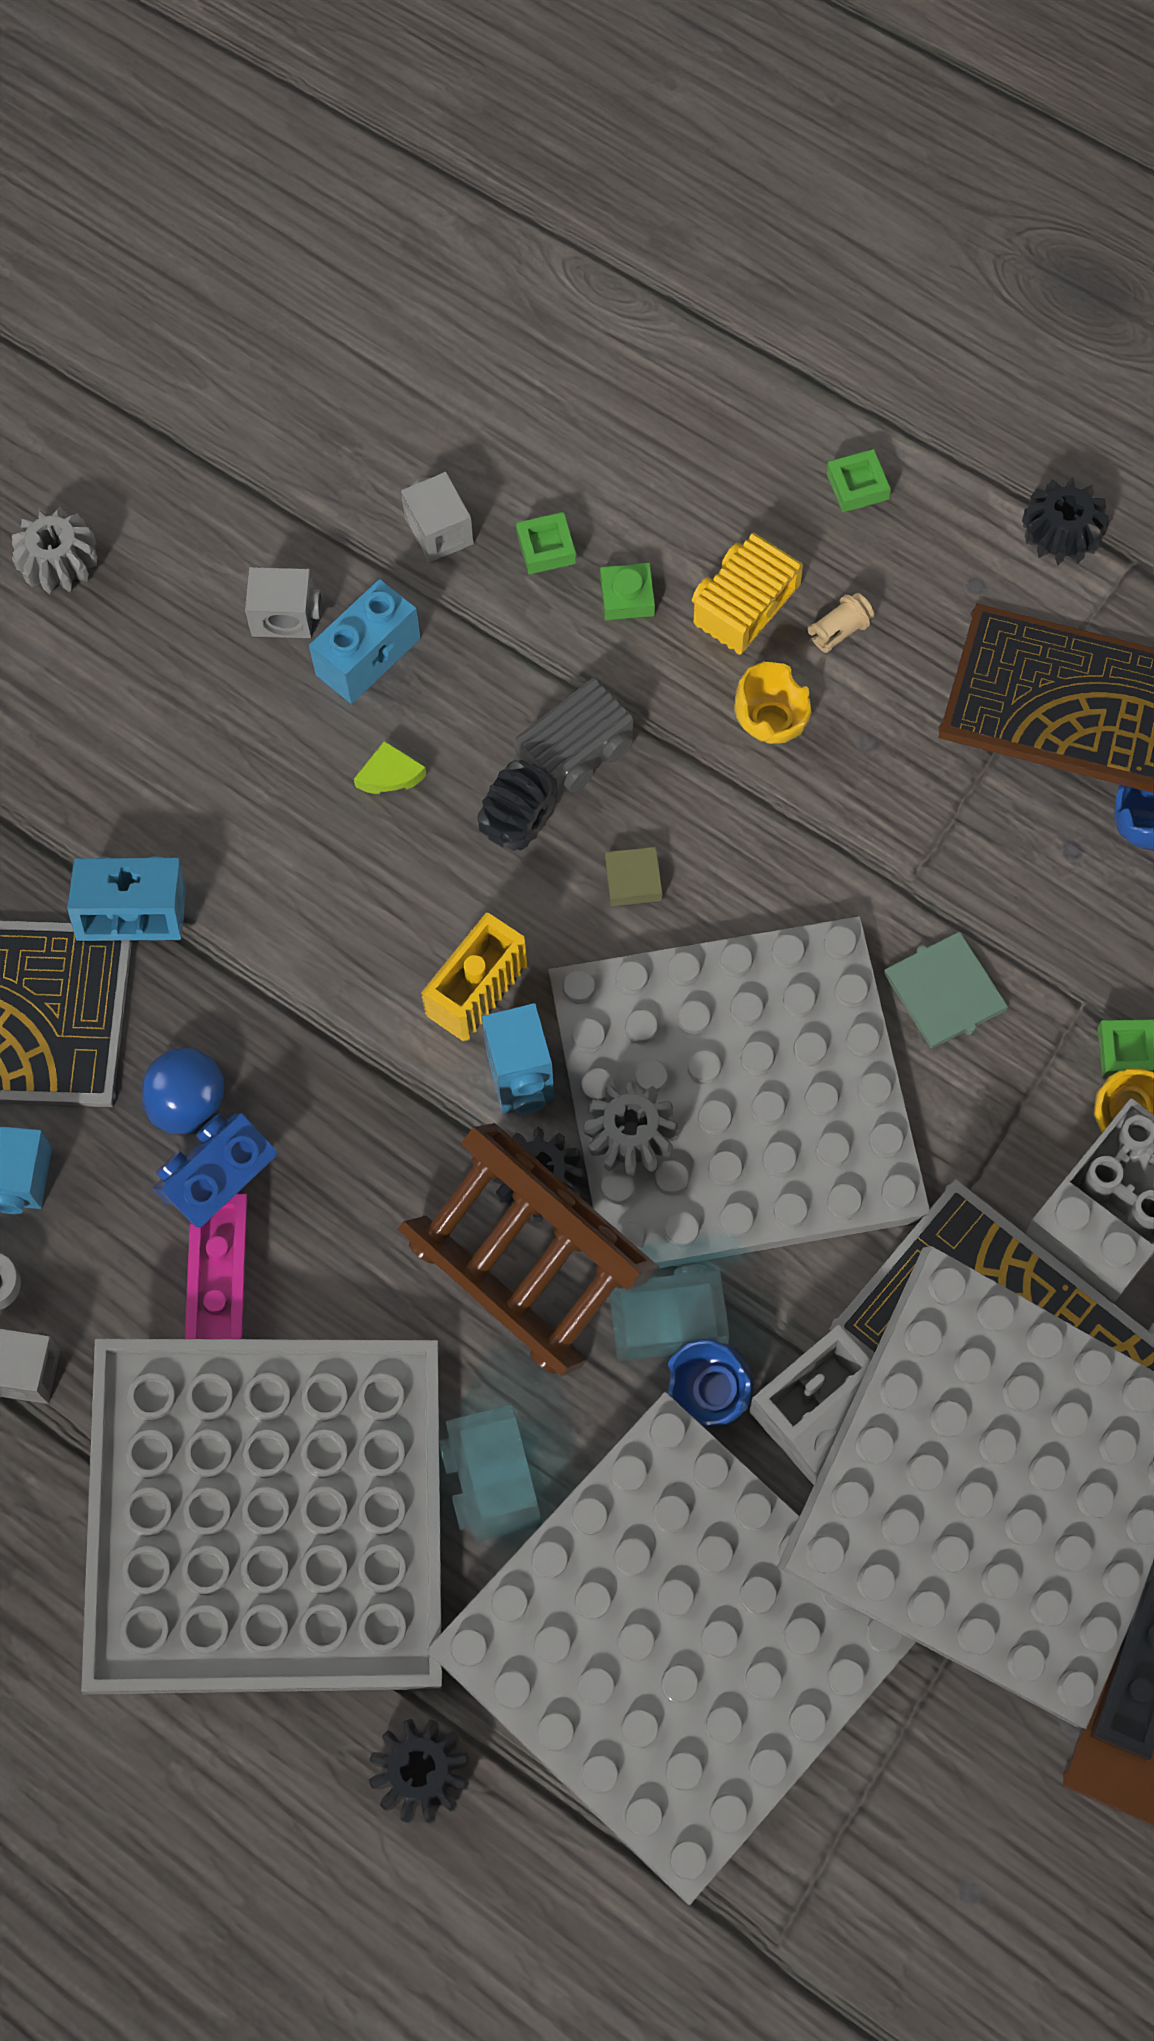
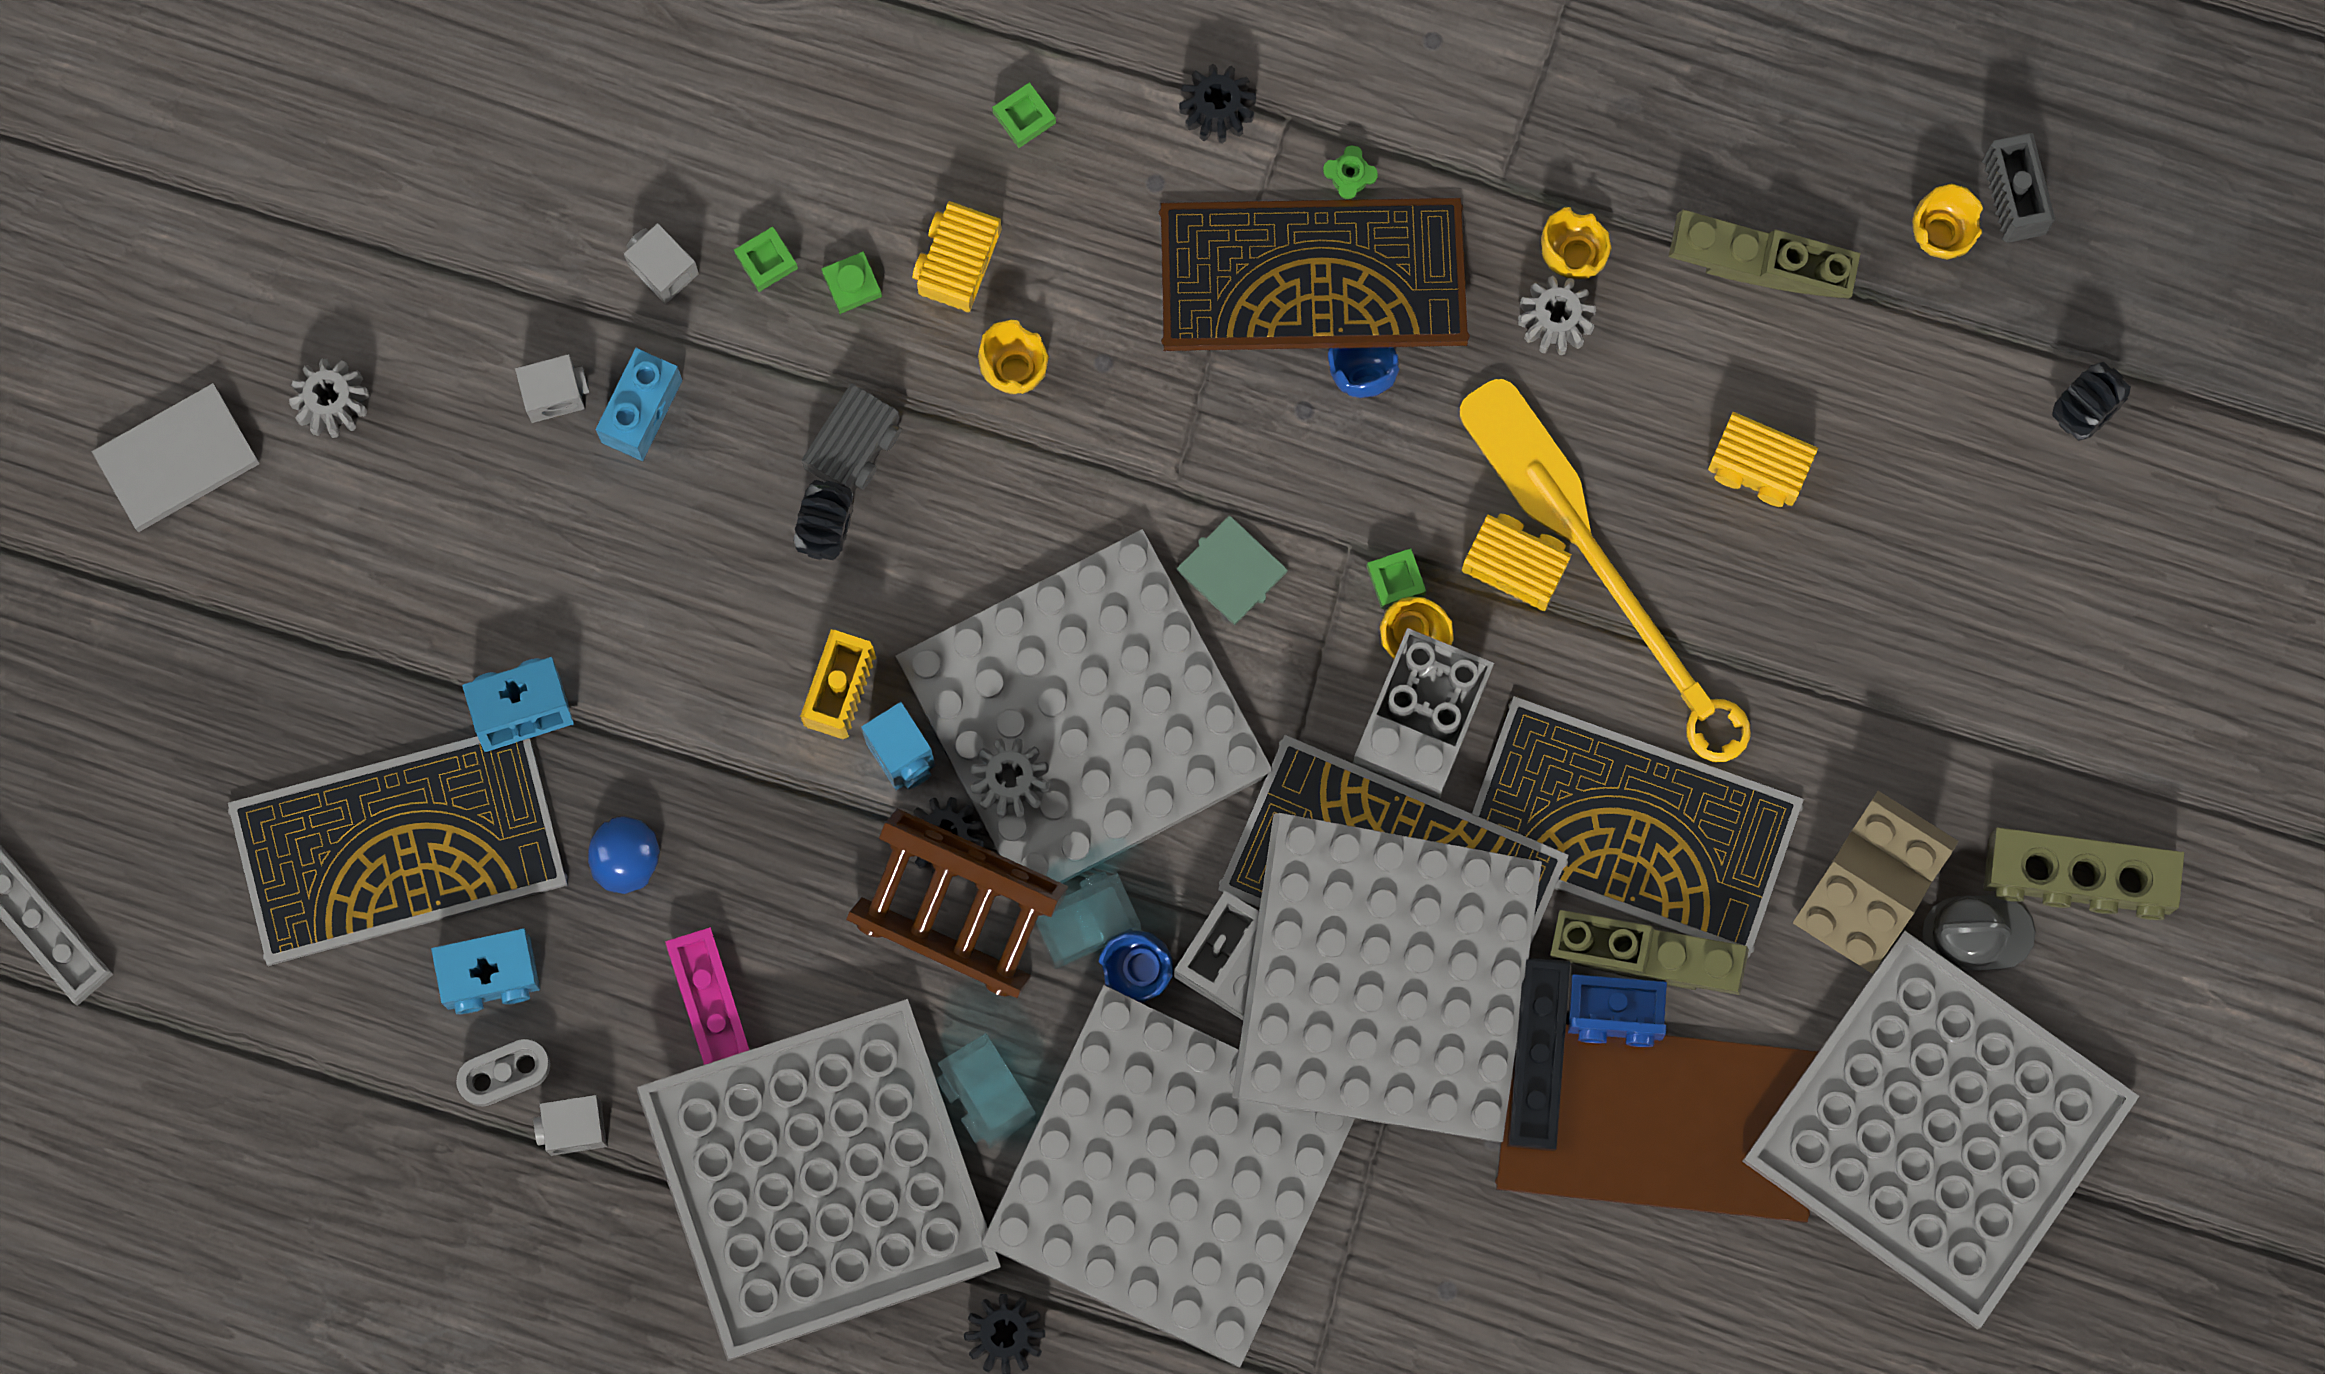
camera: 20 degrees left, 10 degrees up
blue bracket [152,1113,277,1227] -> none
lime tile [354,741,427,794] -> none
olive tile [604,847,662,907] -> none
tan pin [808,593,874,653] -> none

